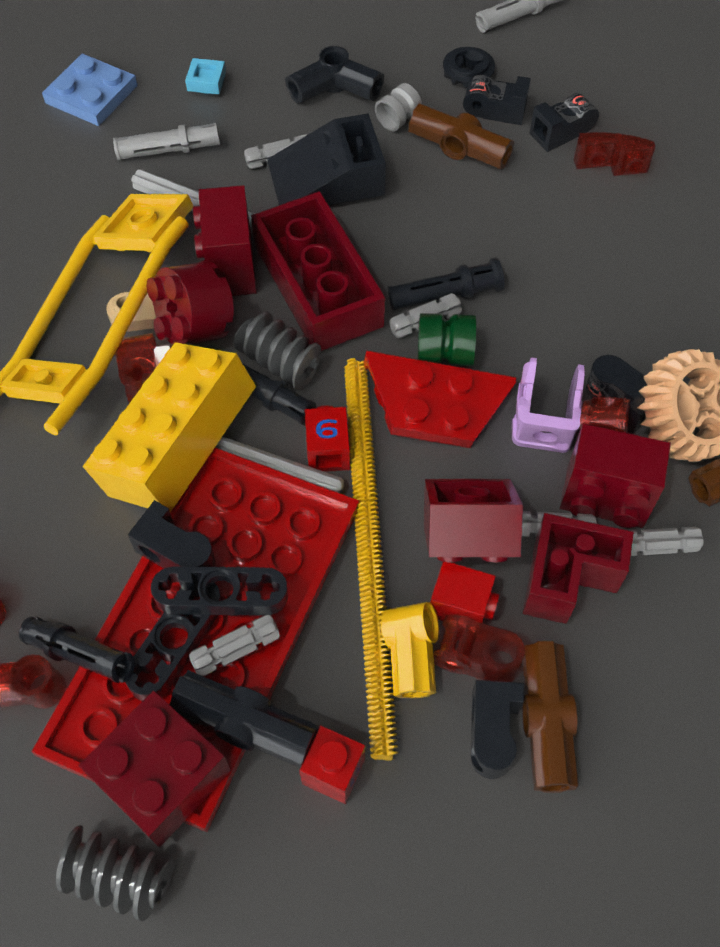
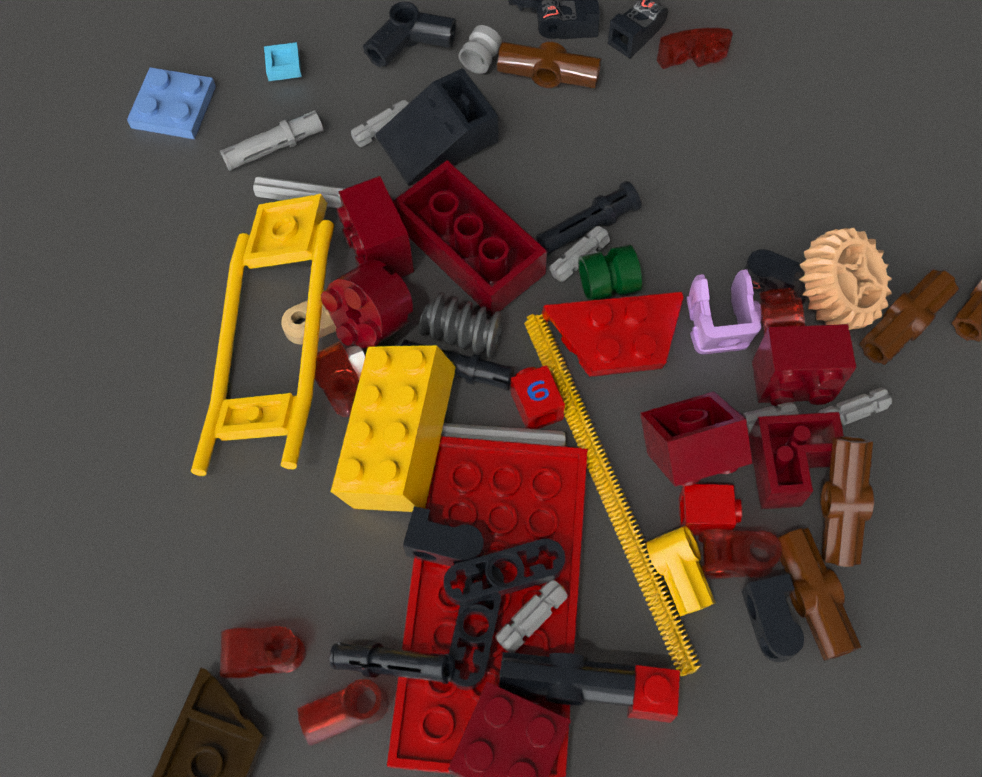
camera: 15 degrees left, 5 degrees up
none -> reddish brown piece [821,436,874,567]

